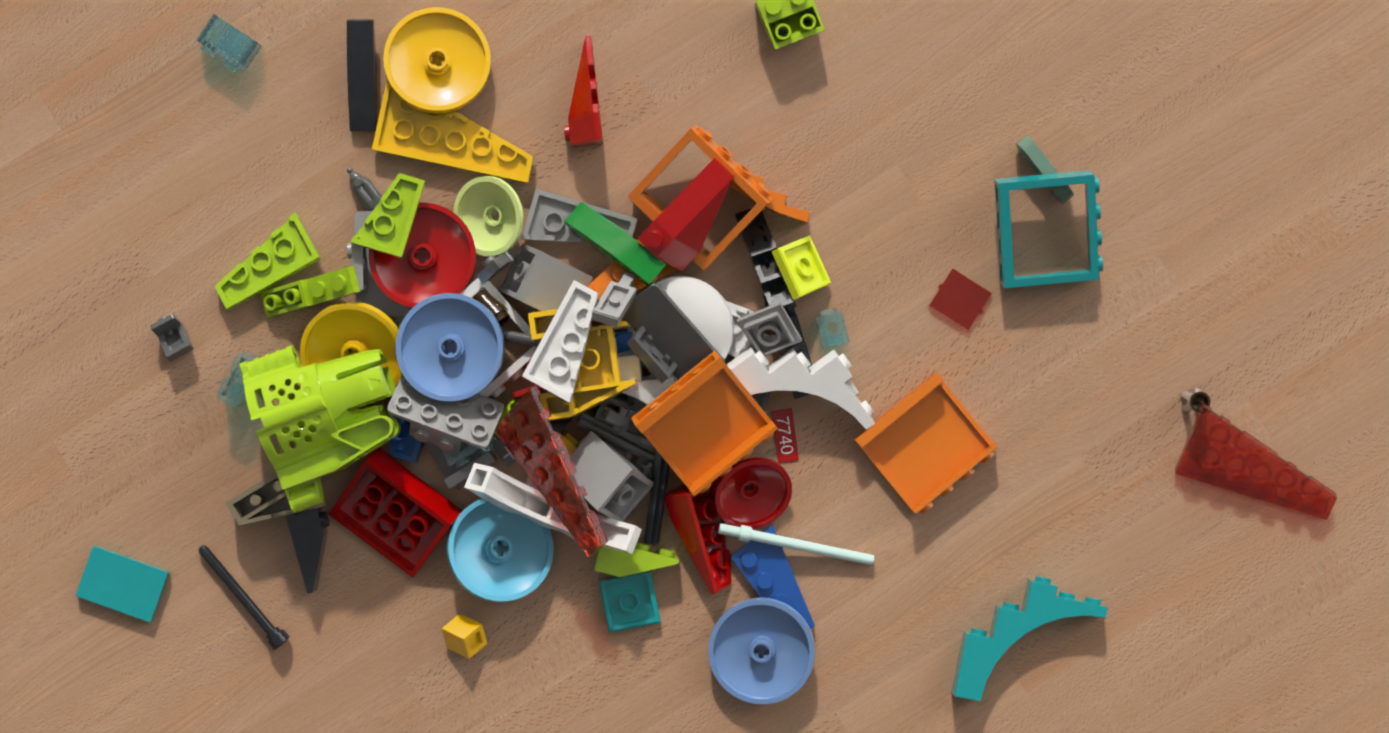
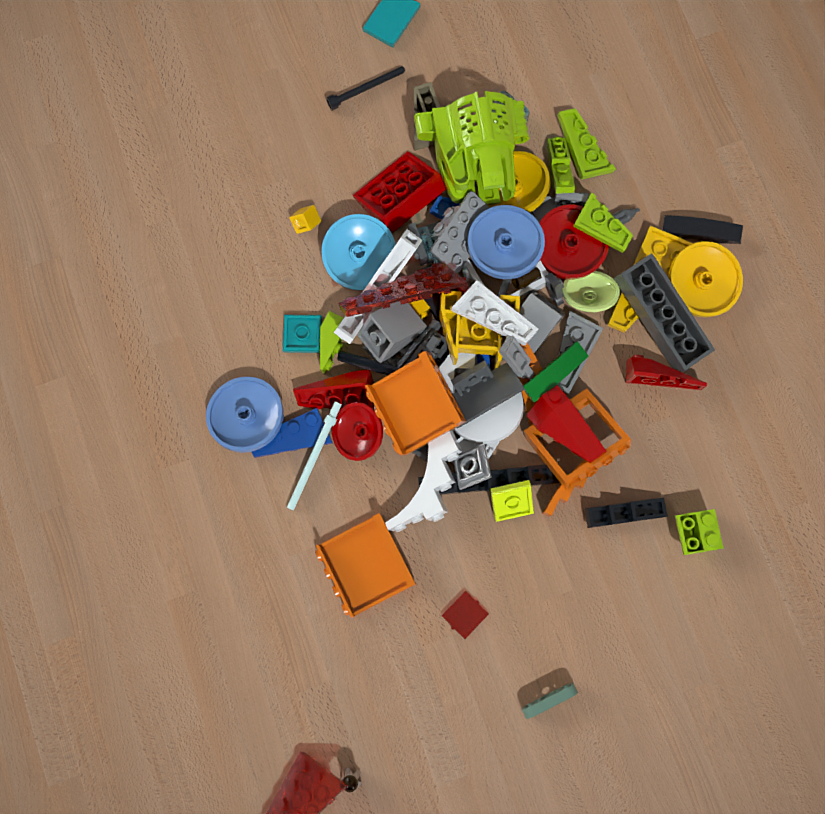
camera: 110 degrees right, 10 degrees down
dark grey bracket [150,314,194,361] -> none
clear light blue brick [196,14,262,72] -> none
black slope [286,507,330,594] -> none
red sticker [771,408,799,463] -> none
clear light blue brick [815,308,850,349] -> none
teal arch [951,576,1108,701] -> none
teal window [994,170,1103,288] -> none
none -> black slope [584,498,668,528]
none -> dark grey brick [614,253,715,372]

